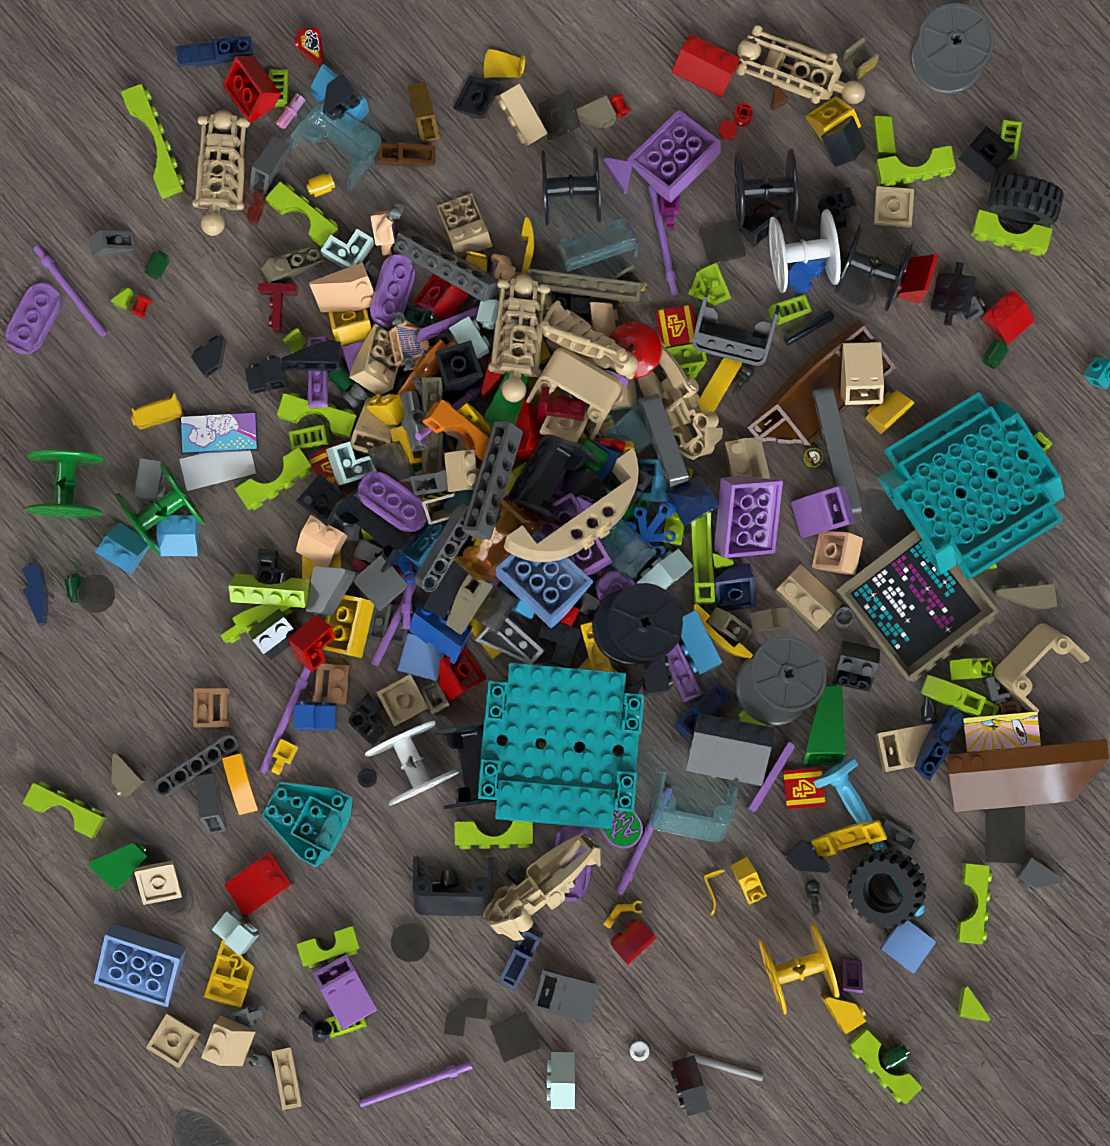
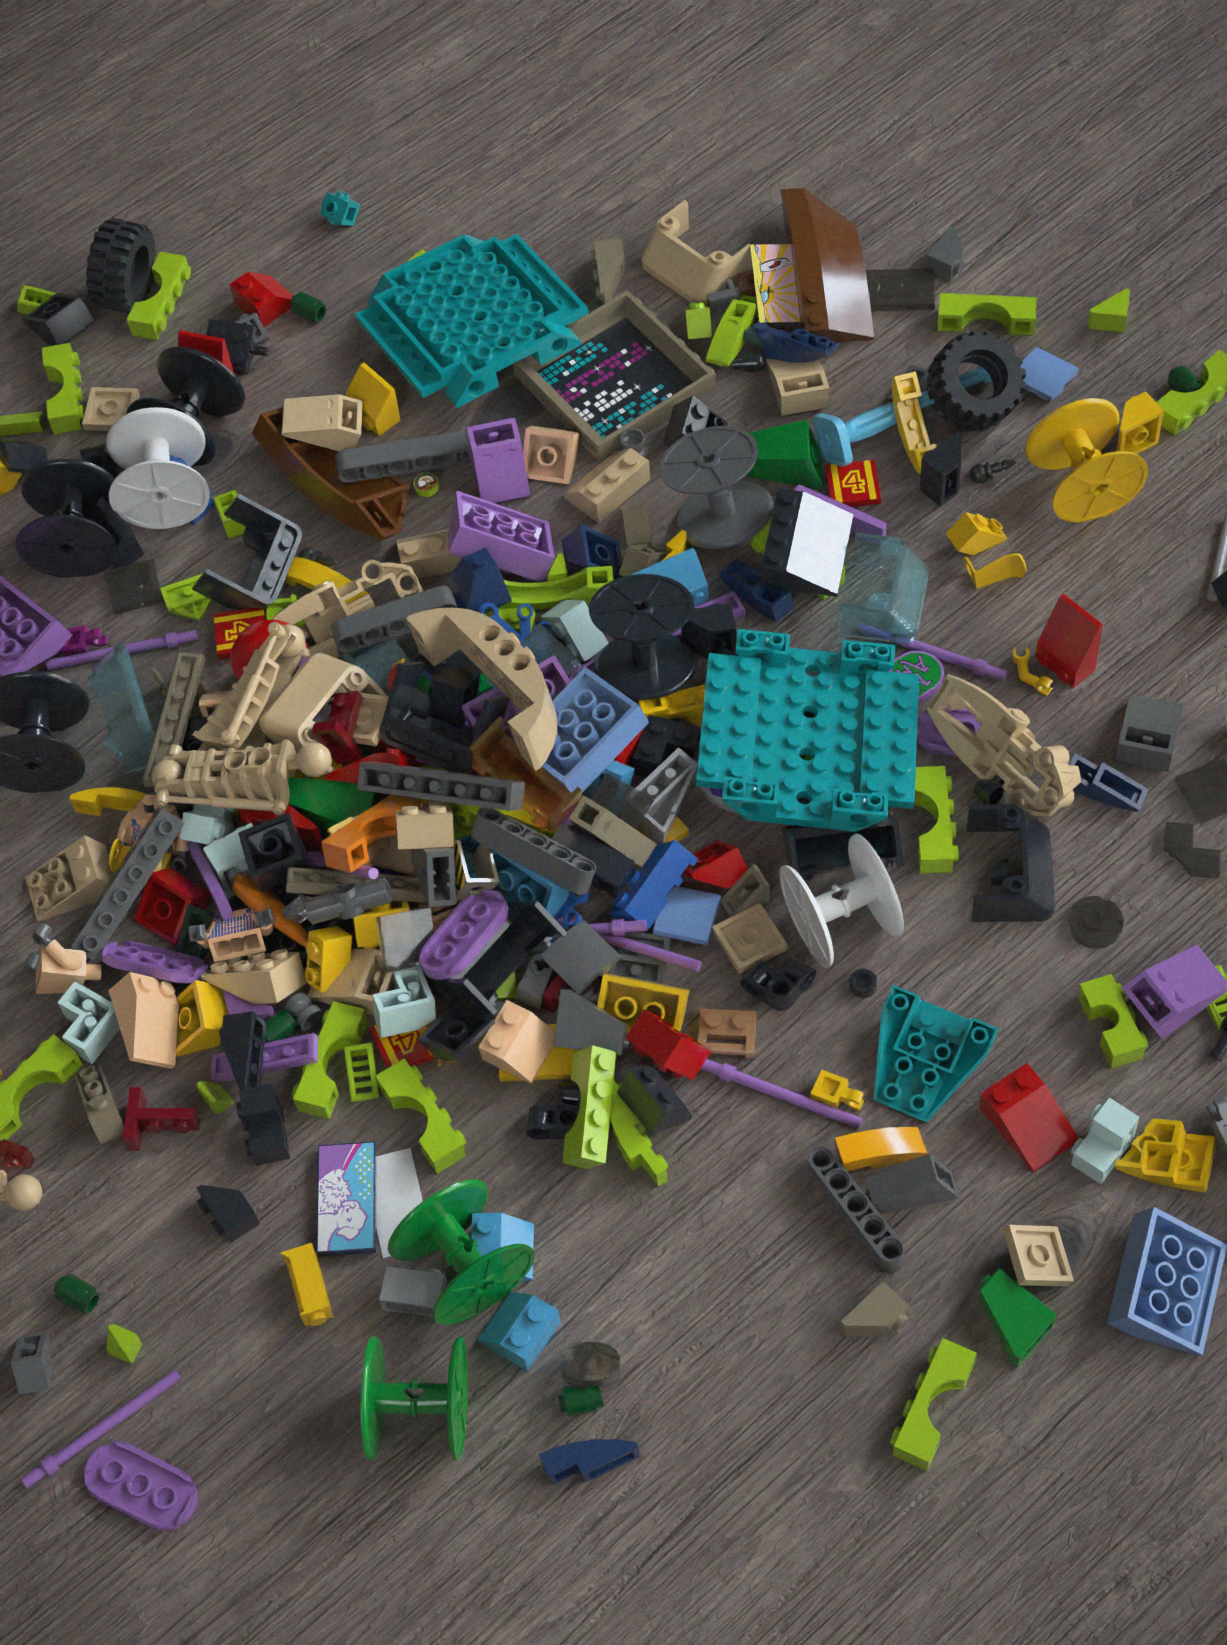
camera: 85 degrees left, 25 degrees down
red bush [130,294,153,319] -> none
medium nougat plate [193,688,229,727] -> none
blue brick [294,701,337,730] -> none
white tile [630,1041,649,1061] -> none
black axle [783,310,835,346] -> none

